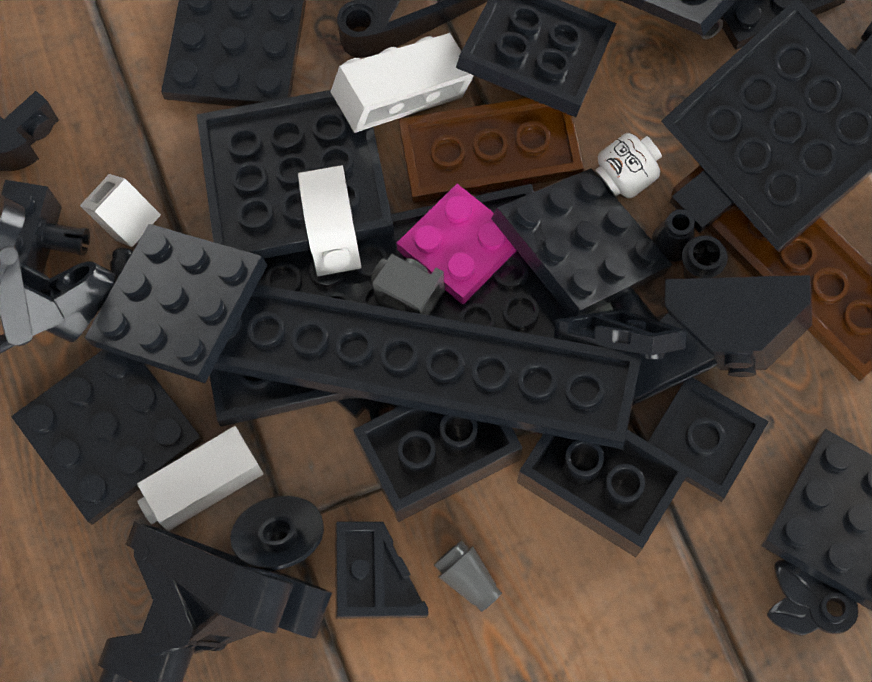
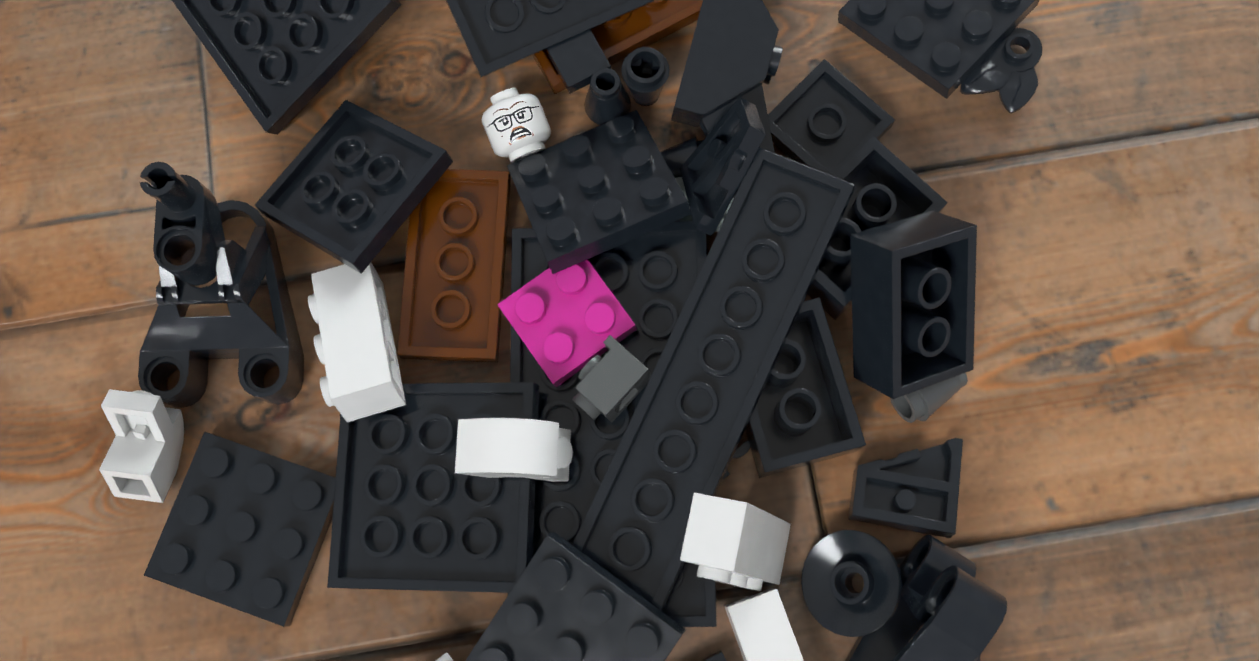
camera: 75 degrees left, 5 degrees up
none -> white brick [680,493,791,591]
none -> black brick [850,211,977,399]

